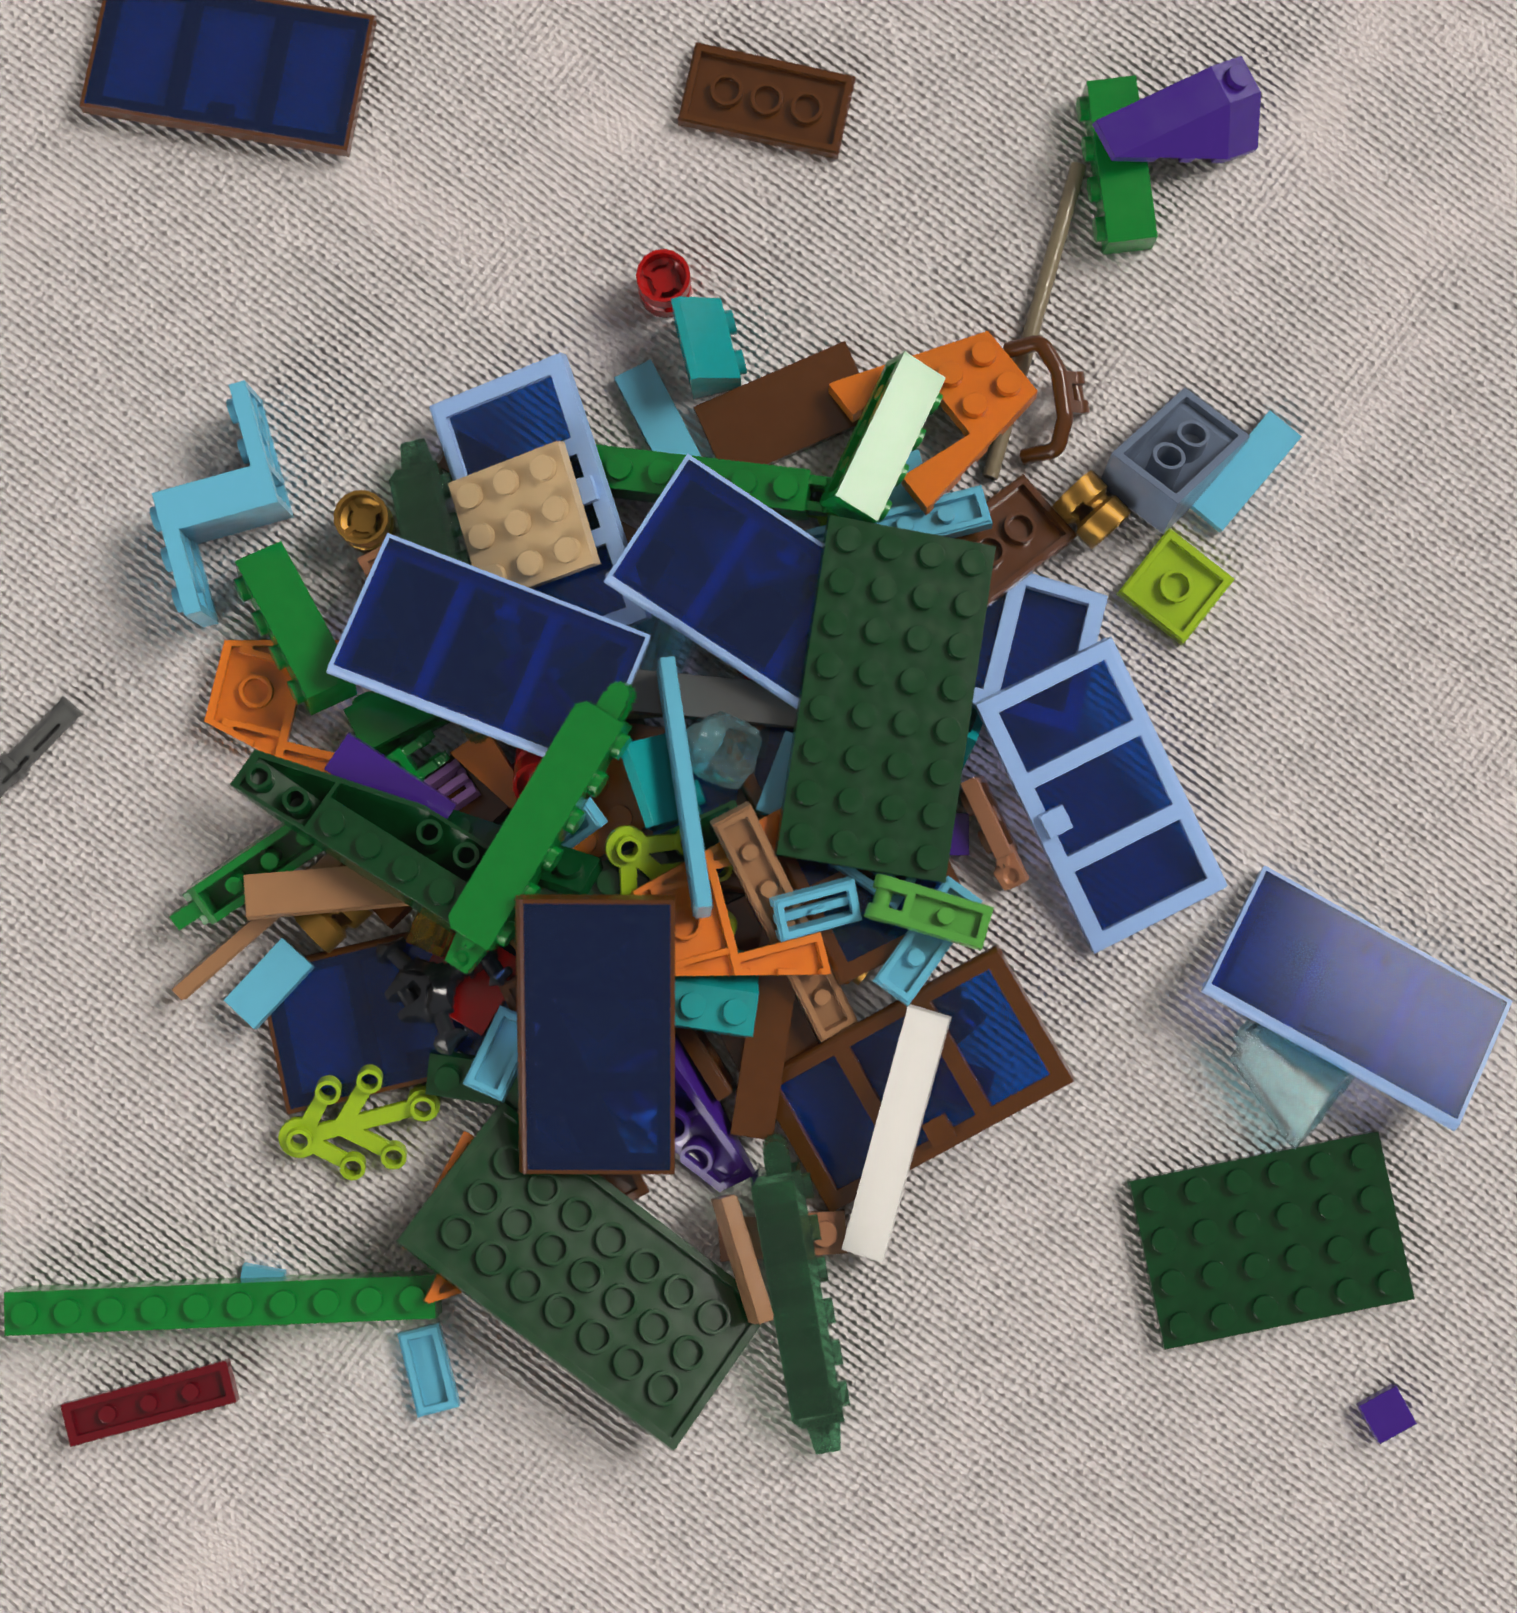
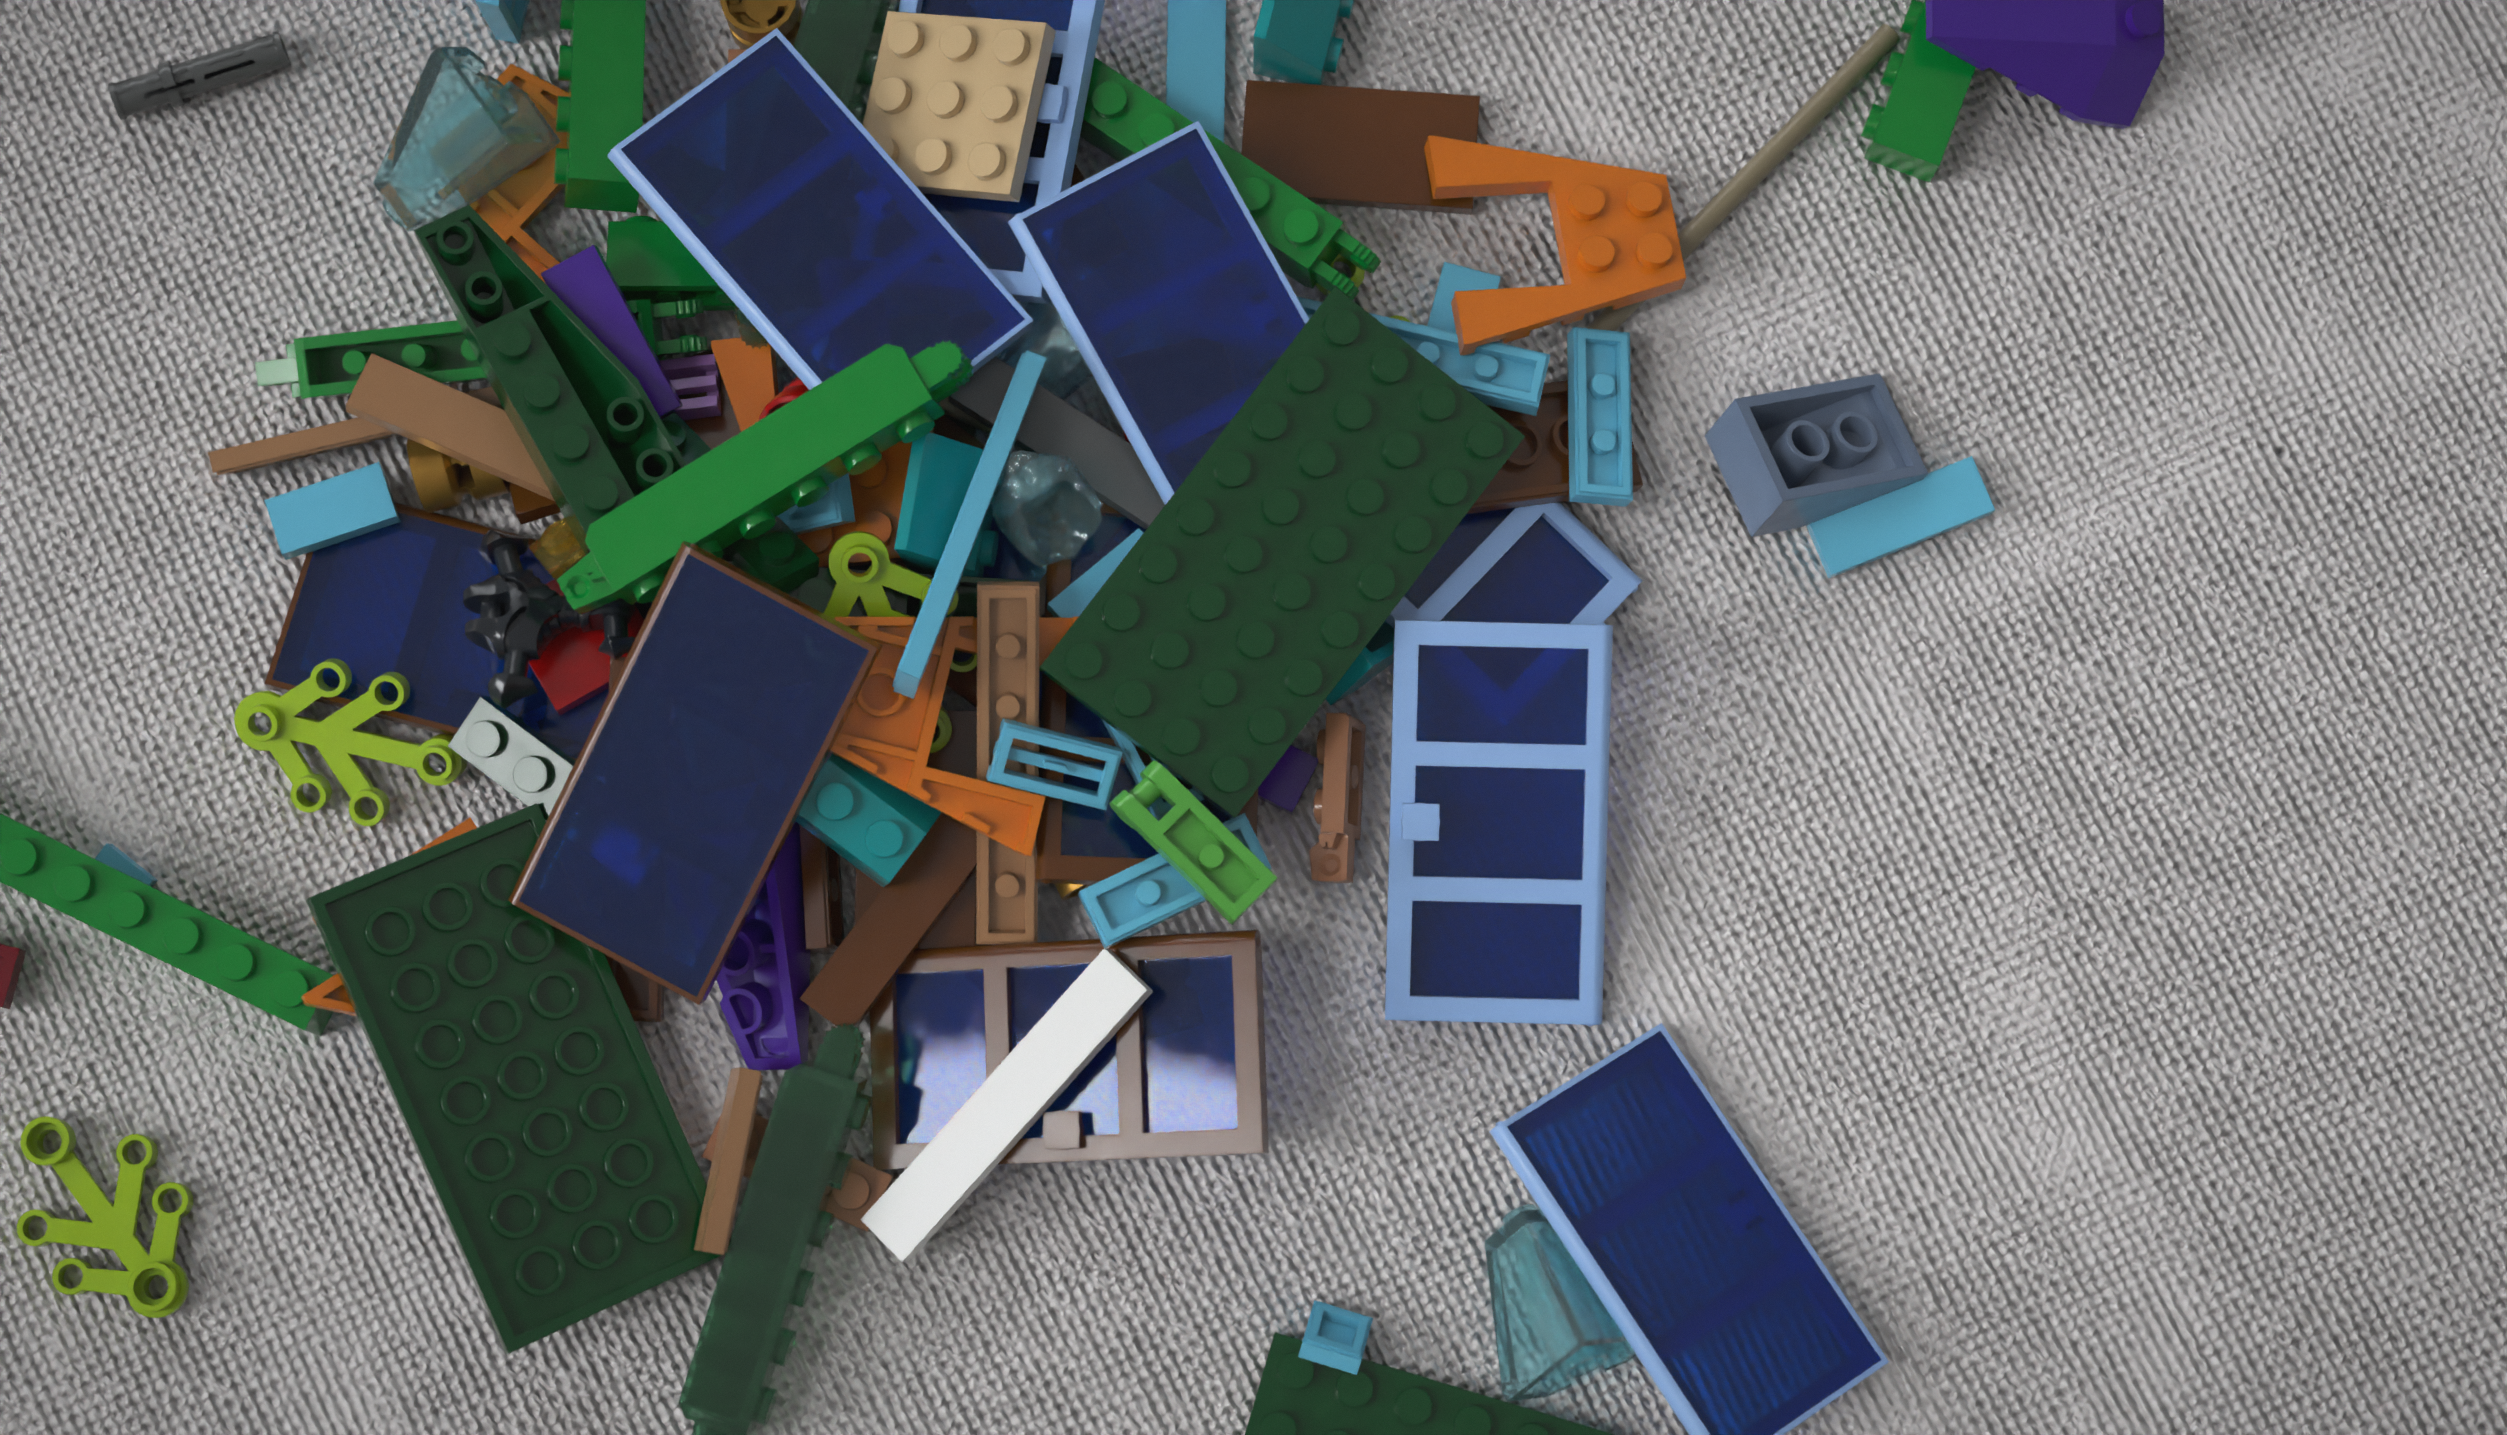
camera: 25 degrees right, 5 degrees down
medium azure tile [397,1321,461,1417] -> none
medium azure tile [463,1005,540,1103] -> none
brick [819,351,946,523] -> none
reddish brown piece [1003,335,1090,465] -> none
pearl gold wheel [1052,470,1132,550] -> none
lime tile [1116,528,1235,645] -> none
none -> lime plant [16,1116,194,1318]
none -> clear light blue slope [373,47,561,231]
none -> medium azure tile [1298,1300,1373,1375]
none -> medium azure tile [1567,327,1633,507]

